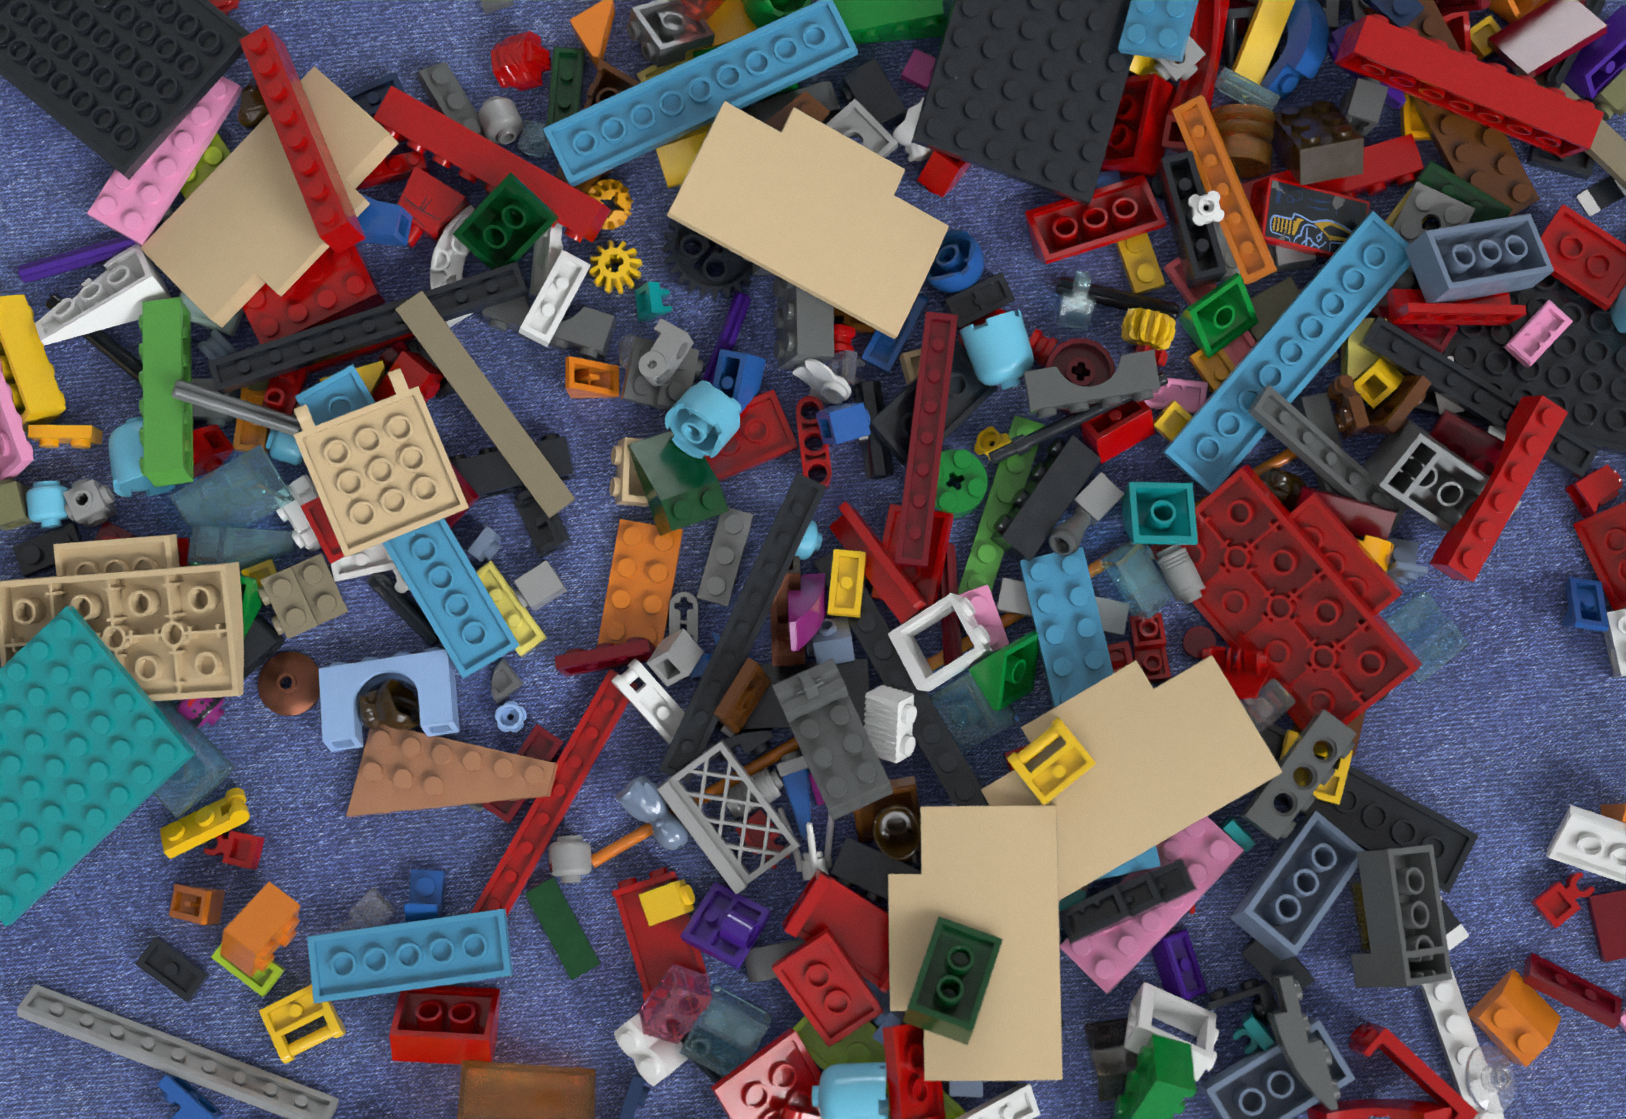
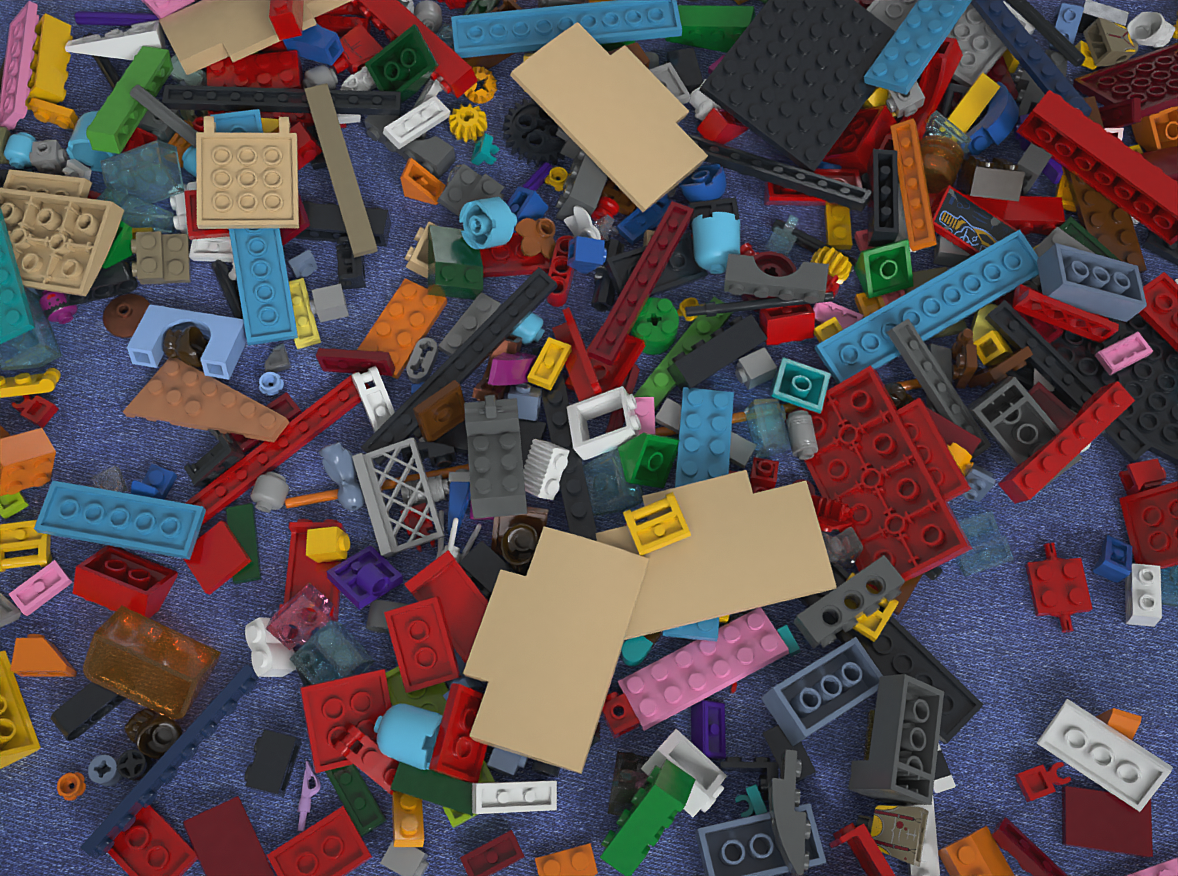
camera: 15 degrees right, 15 degrees down
light grey leg [639,319,694,386] -> none
light grey brick [647,628,704,687] -> none
dark green slope [903,916,1003,1045] -> none
dark grey cone [1049,511,1091,556] -> none
black slope [1059,859,1198,944] -> none
white plate [1188,191,1224,226] -> none
none -> bright pink plate [9,560,73,616]
none -> white tile [62,159,92,181]
none -> red tile [183,520,251,595]
none -> black hinge [184,433,245,488]
none -> light grey head [302,65,338,90]
none -> dark orange plate [514,218,556,259]
none -> yellow plate [545,167,570,191]
none -> red brick [601,692,640,739]
none -> black plate [686,133,872,212]
none -> dark tan torso [856,805,929,867]
none -> red plate [1025,543,1093,633]

